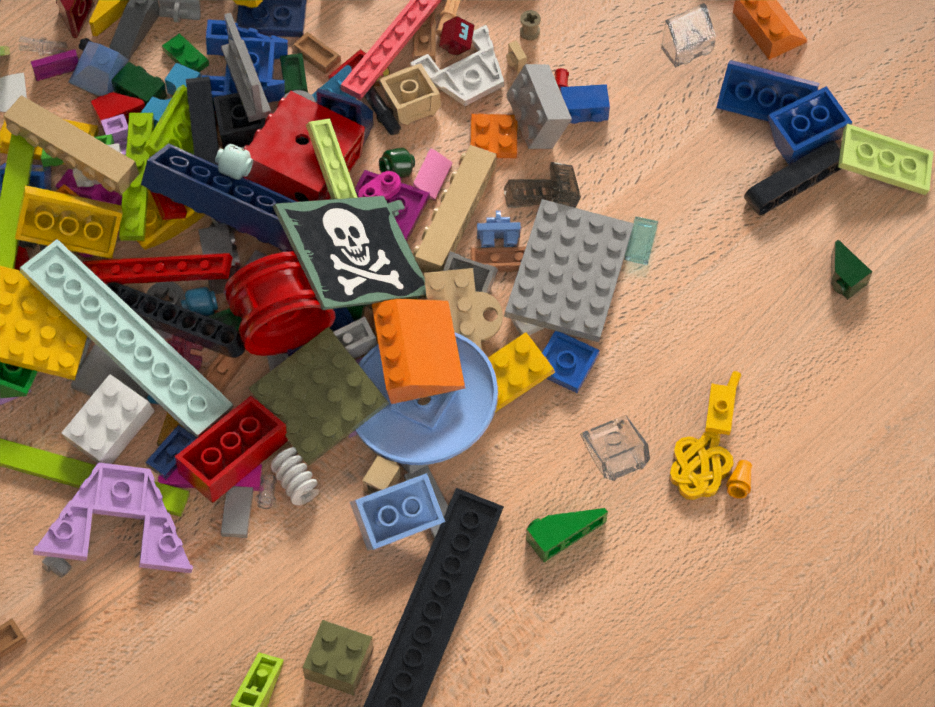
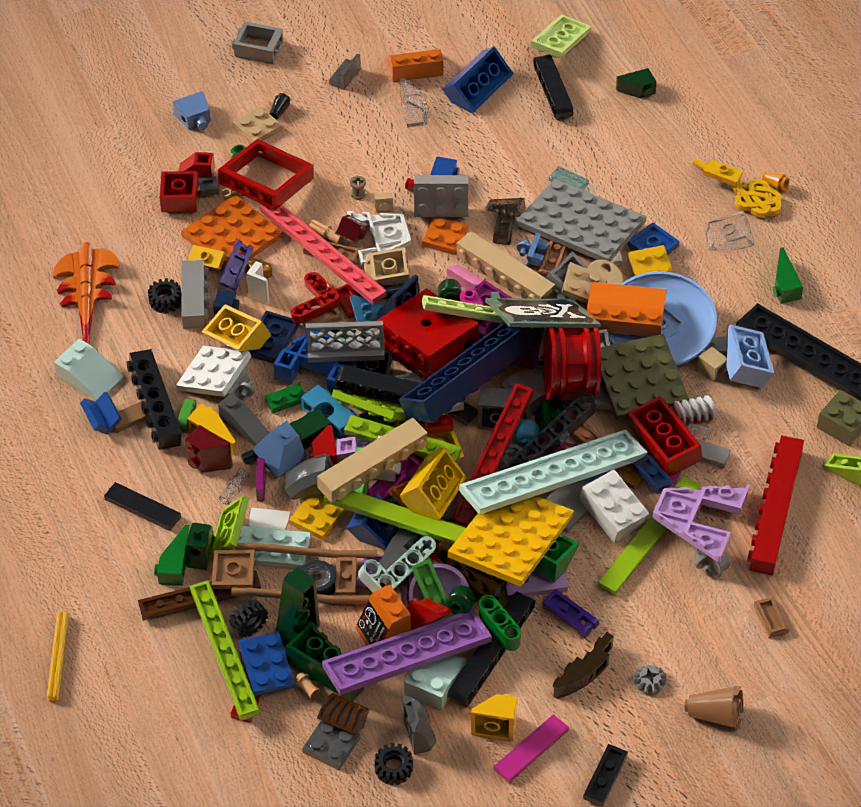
camera: 70 degrees left, 10 degrees down
light aqua head [215,144,253,180] -> none
blue slope [768,86,852,165] -> none
none -> dark grey slope [285,454,334,500]
none -> red beam [291,272,340,324]
none -> red brick [747,435,804,575]

